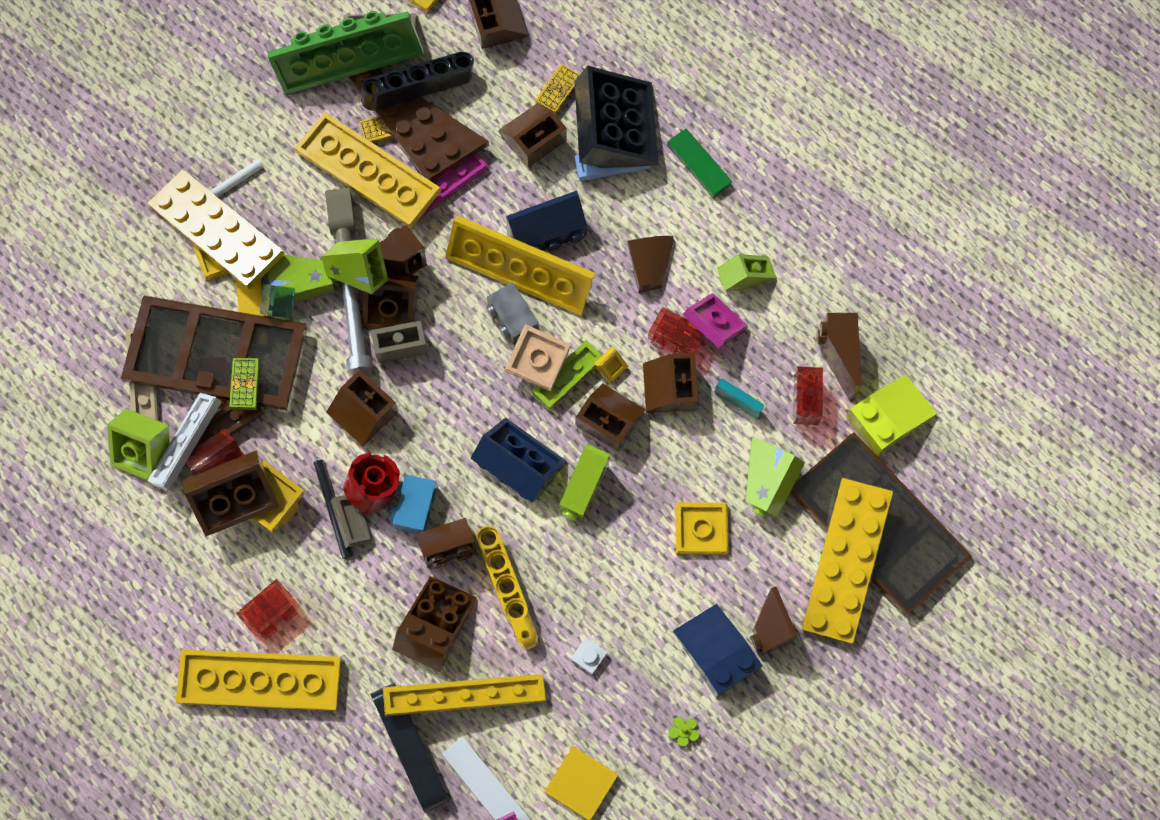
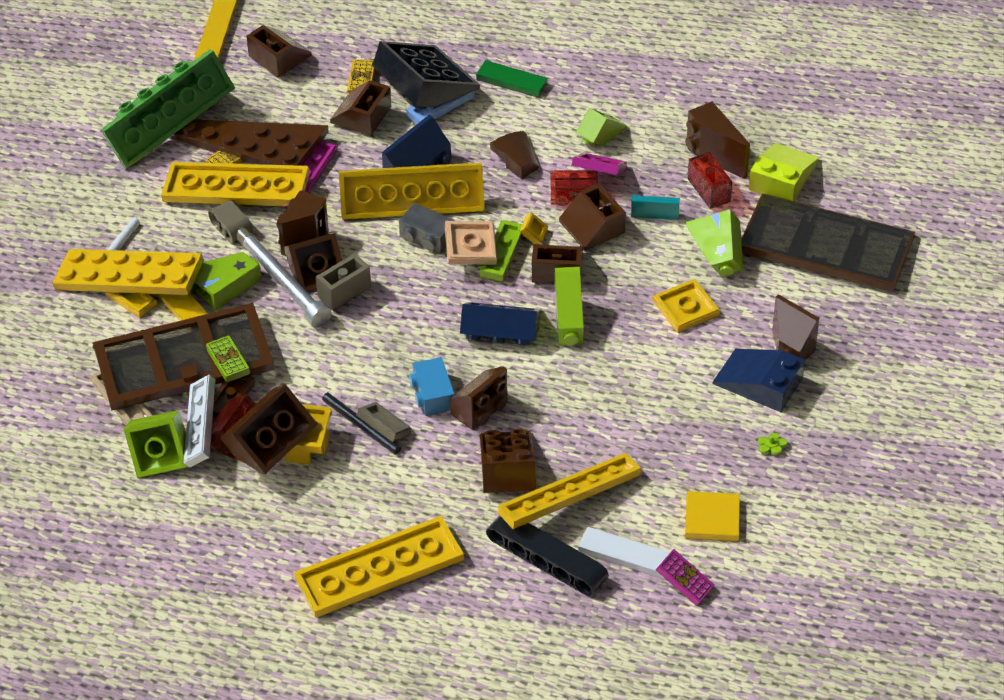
camera: 25 degrees left, 25 degrees down
clear red brick [236,579,300,641] -> none
clear green panel [260,284,295,318] -> none
lime slope [321,238,388,294] -> none
reddish brown slope [326,369,398,447] -> none
red brick [343,452,400,514] -> none
black beam [361,52,474,111] -> none
yellow piece [476,526,538,650] -> none
white plate [571,638,607,675] -> none
yellow plate [802,478,893,644] -> none

